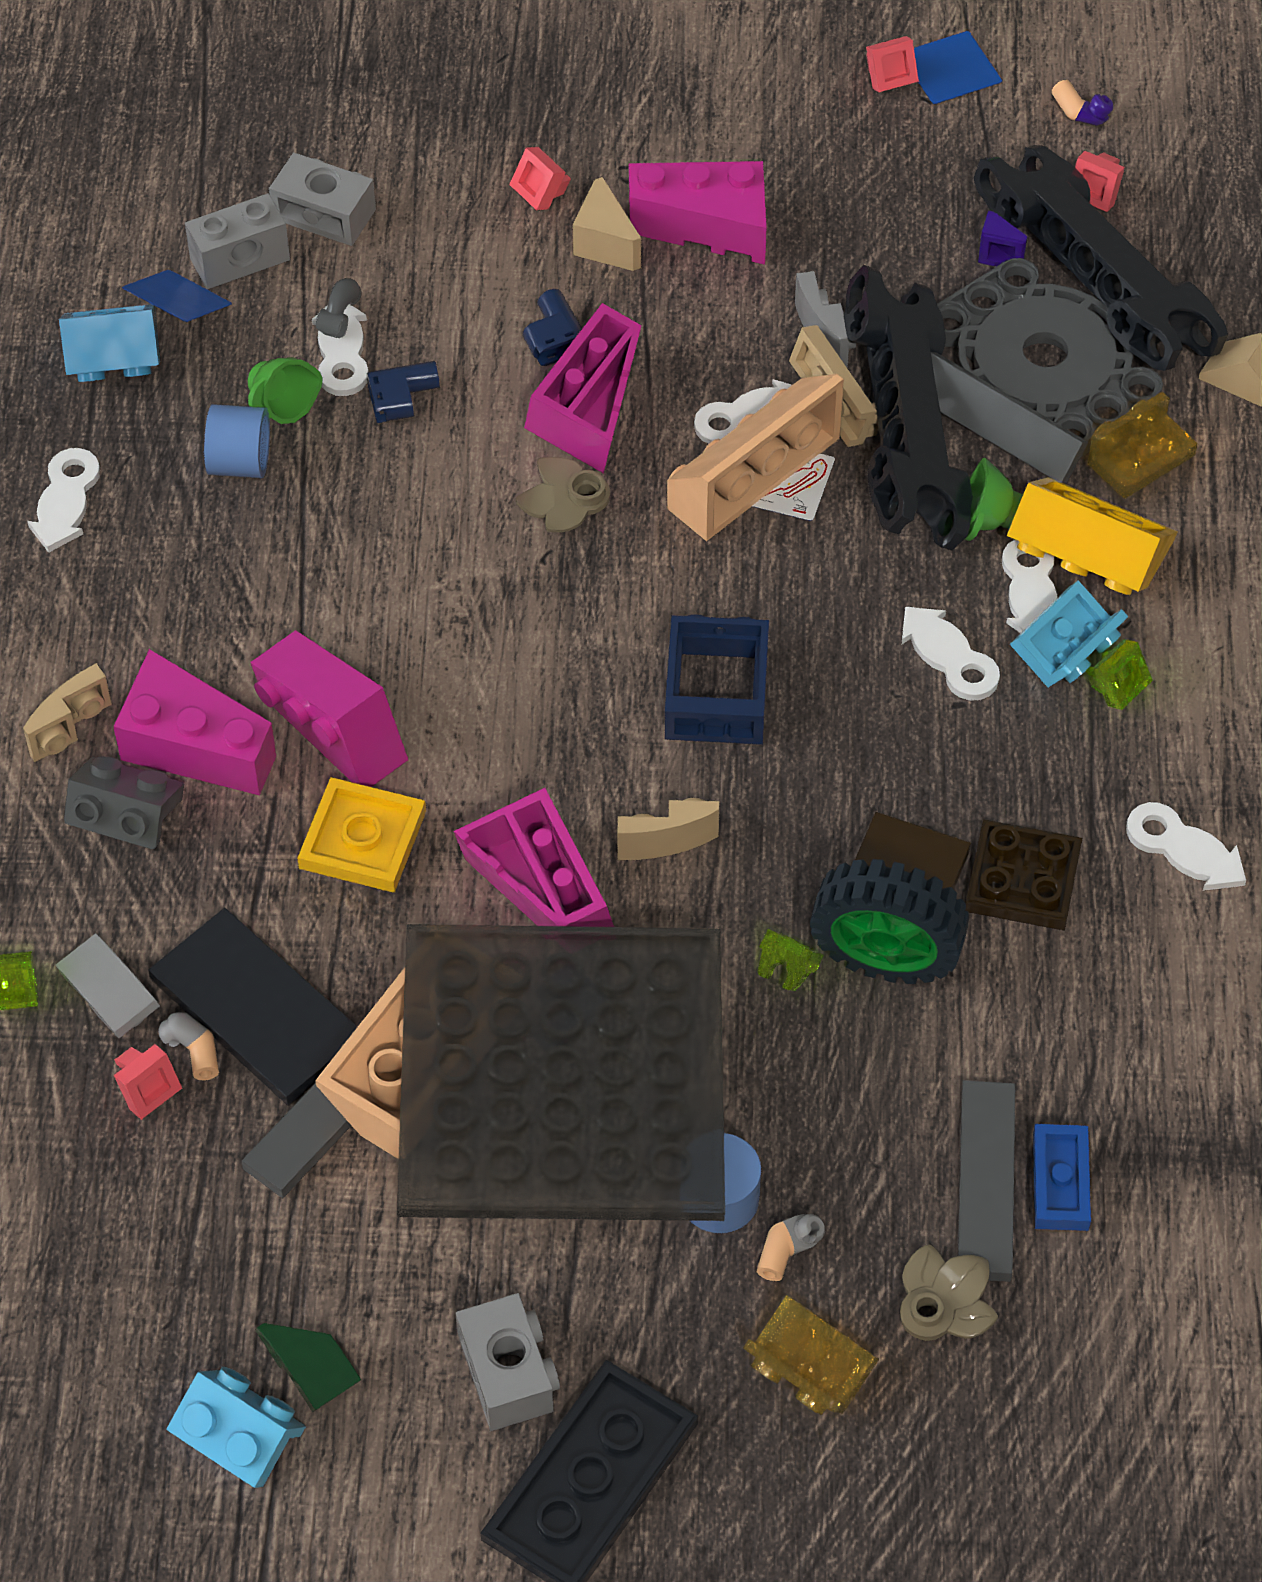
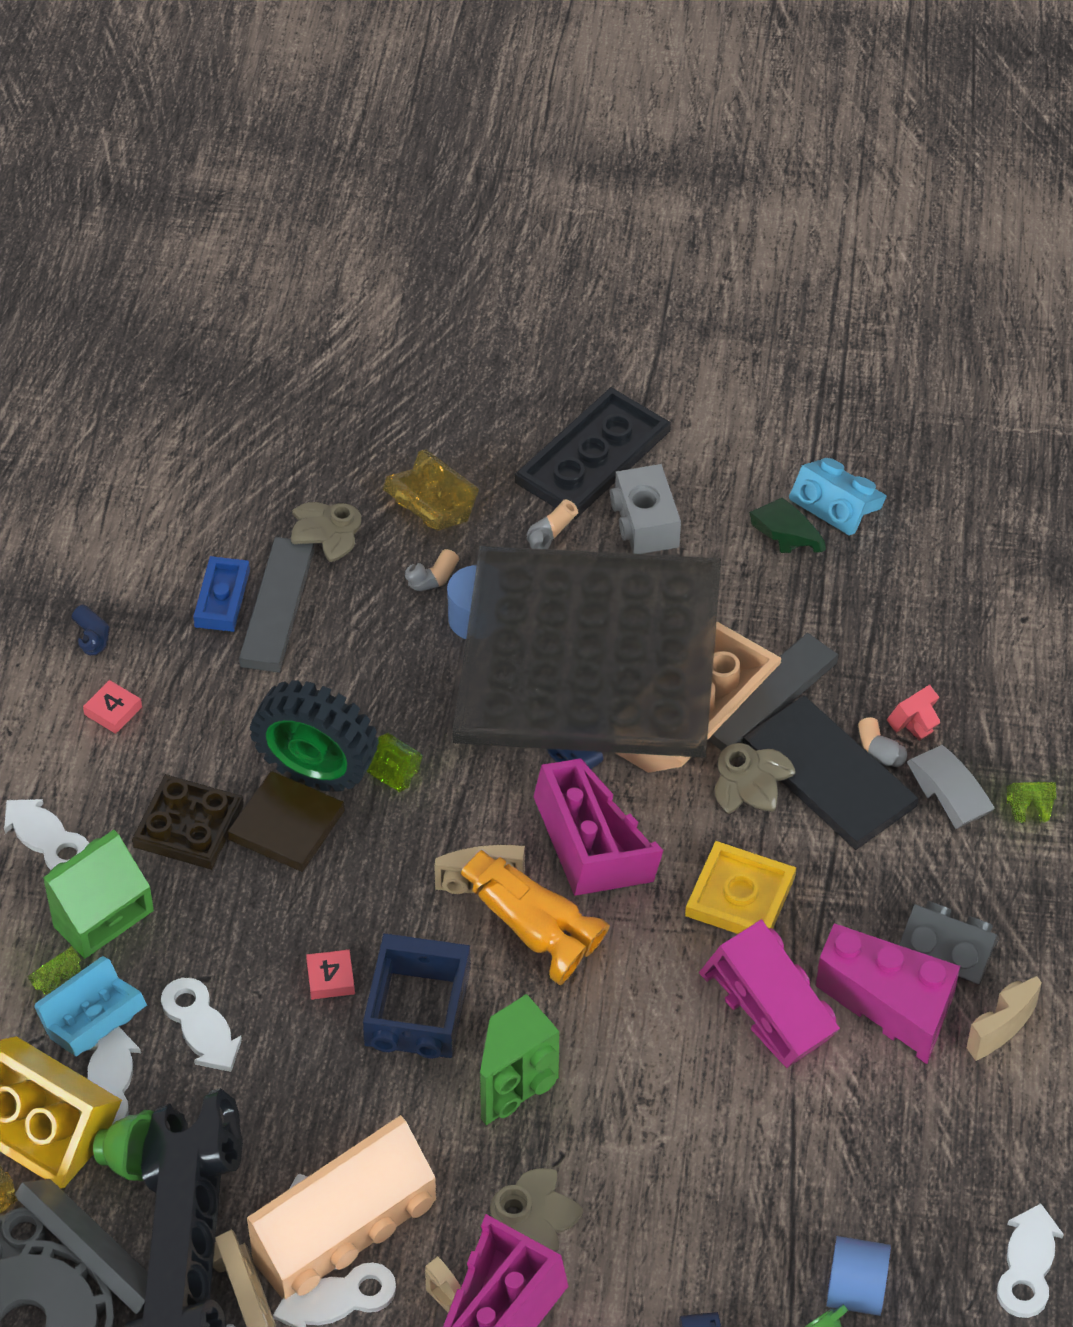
camera: 175 degrees left, 5 degrees down
none -> bright green slope [43,830,154,959]
none -> dark blue arm [72,604,110,655]
none -> coral tile [83,680,142,734]
none -> coral tile [306,949,355,1000]
none -> tan tile [425,1256,461,1312]
none -> light orange piece [460,850,610,985]
none -> bright green slope [480,994,559,1125]
none -> arm [527,499,578,551]
none -> dark tan plate [715,743,796,814]

